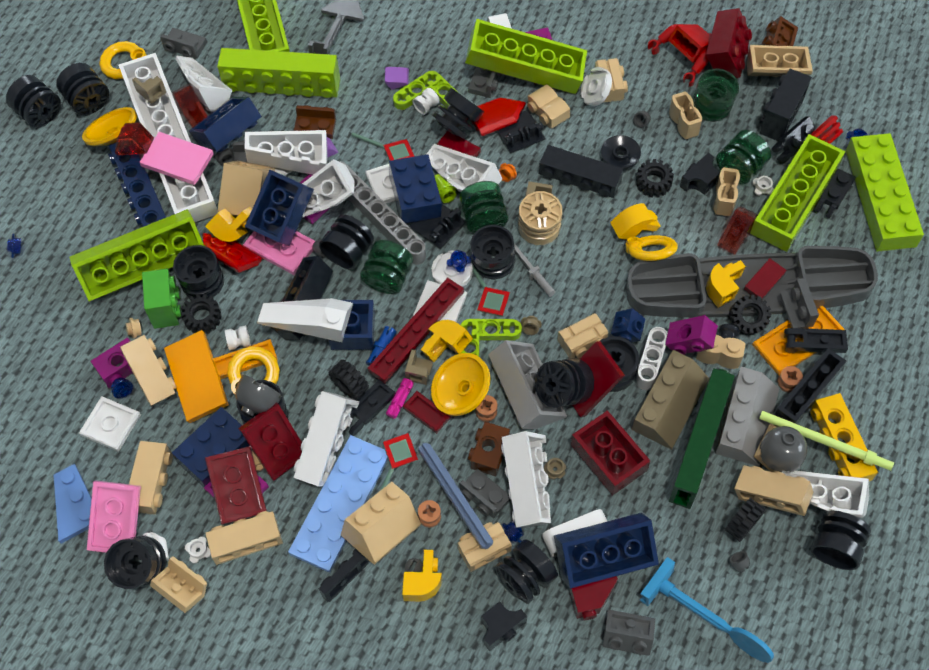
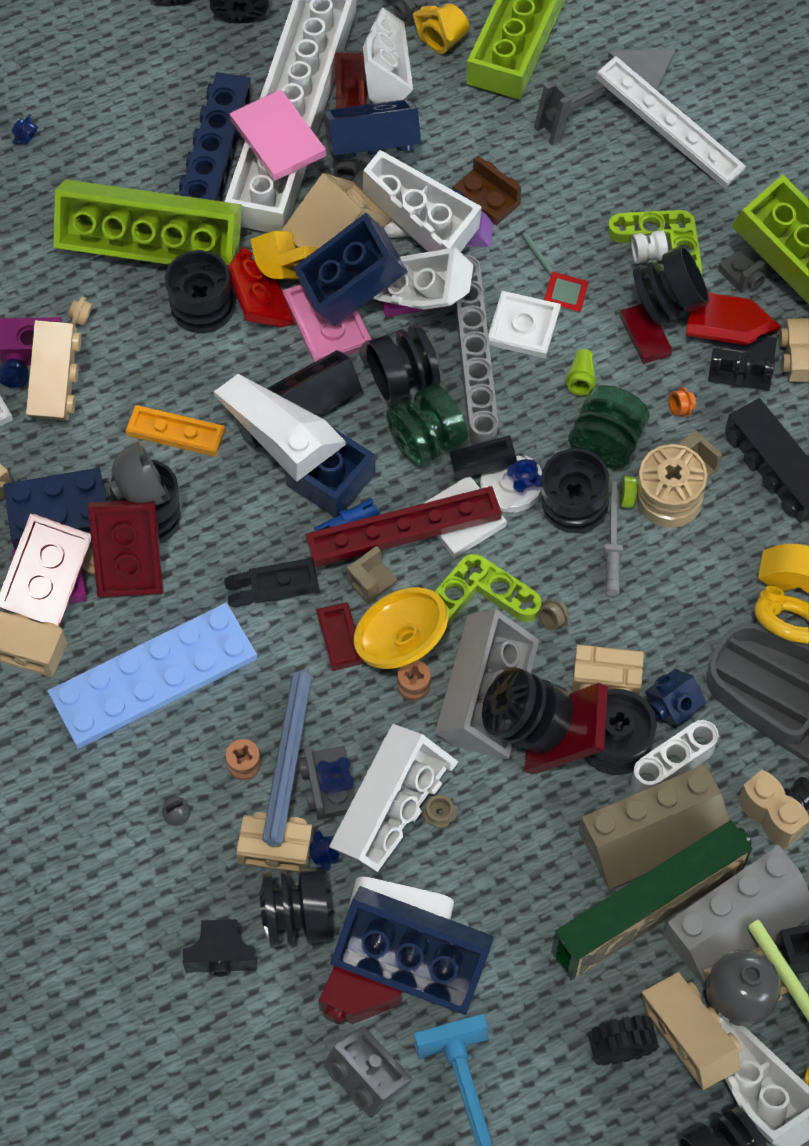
camera: 35 degrees right, 0 degrees up
yellow dish [82,107,137,146] -> none
clear red slope [115,122,154,155] -> none
dark tan panel [132,76,166,104] -> none
bright green brick [142,268,182,329] -> none
light orange tile [164,330,229,423] -> none
black tyre [181,294,222,334] -> none
lime brick [217,48,340,98] -> none
white wheel [225,325,251,351] -> none
yellow piece [227,346,280,395] -> none
white wedge [294,391,359,486] -> none
black hinge [318,548,370,602] -> none
black tyre [328,359,369,400] -> none
tan slope [341,482,421,565] -> none
piece [380,433,418,491] -> none
medium lavender slope [385,67,409,90] -> none
dark pink axle [386,378,413,419] -> none
dark blue brick [389,154,442,223] -> none
yellow brick [402,550,442,602] -> none
black hinge [409,204,467,249] -> none
yellow brick [420,320,473,362] -> none
white wedge [426,144,503,196] -> none
reddish brown brick [468,422,510,477] -> none
piece [470,260,510,317] -> none
dark red brick [571,410,650,496] -> none
magenta brick [665,315,718,355] -> none
dark grey hinge [729,551,750,572] -> none
none -> clear blue plate [317,757,354,793]
none -> yellow piece [413,3,470,54]
none -> black tile [449,435,518,480]
none -> white tile [595,56,746,188]
none -> lime tile [619,475,637,508]

